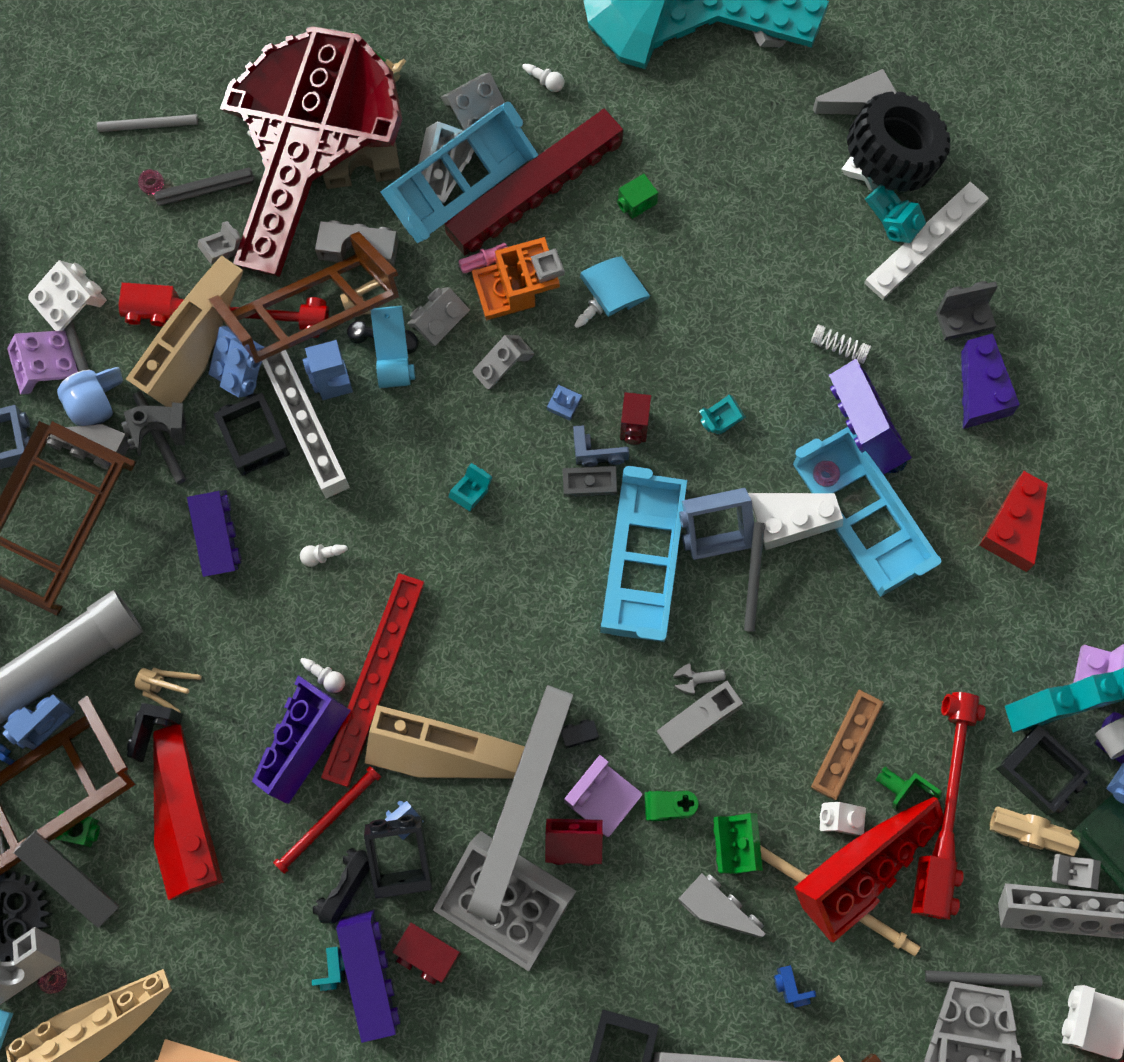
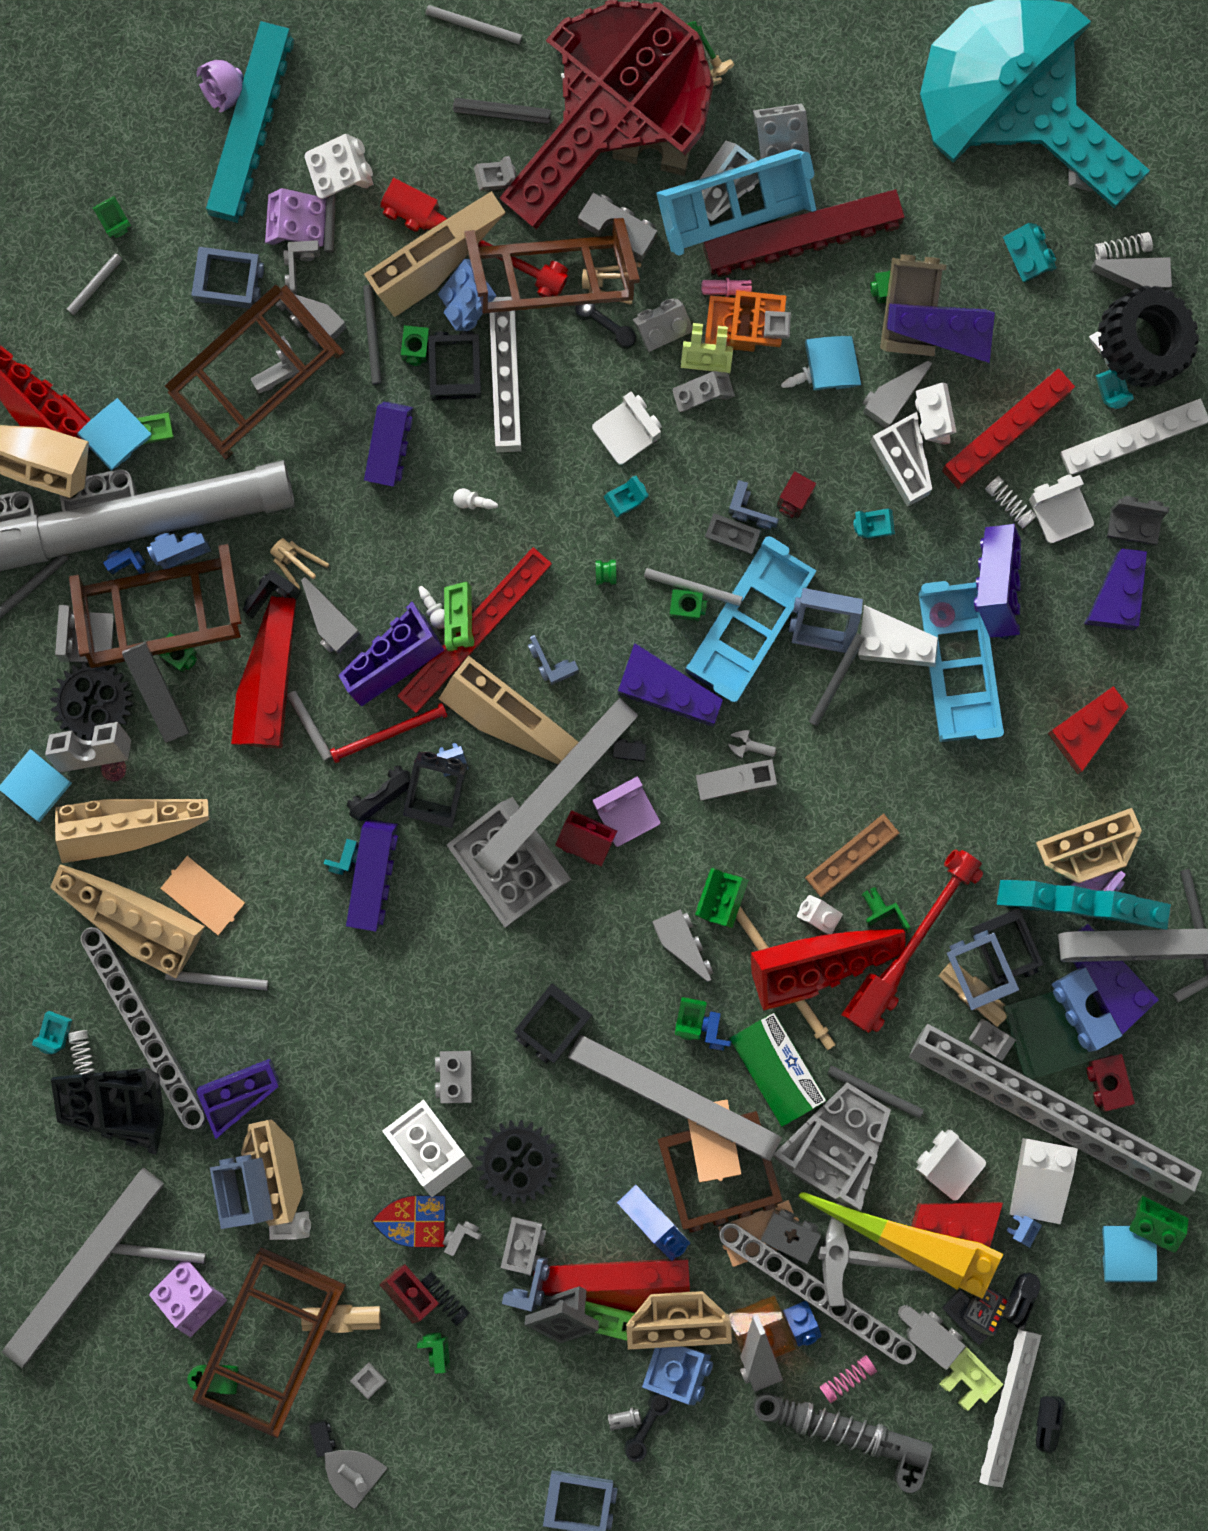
camera: 20 degrees right, 10 degrees up
light blue piece [57,367,123,426] -> none
dark grey tile [121,402,186,456] -> none
clear pink plate [138,169,164,195] -> none
medium blue arch [303,340,353,400] -> none
medium azure door [370,306,415,388] -> none
dark red brick [393,922,461,985] -> none
white bar [522,64,565,92] -> none
medium blue tile [547,385,582,421] -> none
green piece [644,791,699,821] -> none
teal bracket [882,202,926,243] -> none
none -> light grey bracket [251,336,300,393]
none -> light grey bracket [284,240,320,295]
none -> light grey bar [287,691,332,761]
none -> light grey slope [301,577,360,655]
none -> green brick [401,325,430,366]
none -> bright green plate [444,582,474,652]
none -> sand blue bracket [528,635,579,685]
none -> white bracket [592,392,662,465]
none -> green wheel [595,559,617,585]
none -> dark purple wedge [618,643,723,727]
none -> light grey bar [644,568,743,606]
none -> green brick [669,589,707,621]
none -> green bracket [674,997,707,1040]
none -> yellowish green plate [681,323,733,373]
none -> green slope [729,1012,827,1127]
none -> light grey slope [862,361,932,428]
none -> white wedge [870,412,932,507]
none -> dark tan panel [880,254,947,356]
none -> dark purple wedge [887,303,995,363]
none -> white bracket [915,383,957,445]
none -> red brick [942,368,1075,489]
none -> sand blue window [947,930,1019,1010]
none -> teal bracket [1003,223,1056,282]
none -> white bracket [1029,474,1094,544]
none -> tan wedge [1036,808,1142,884]
none -> white piece [1094,232,1153,260]

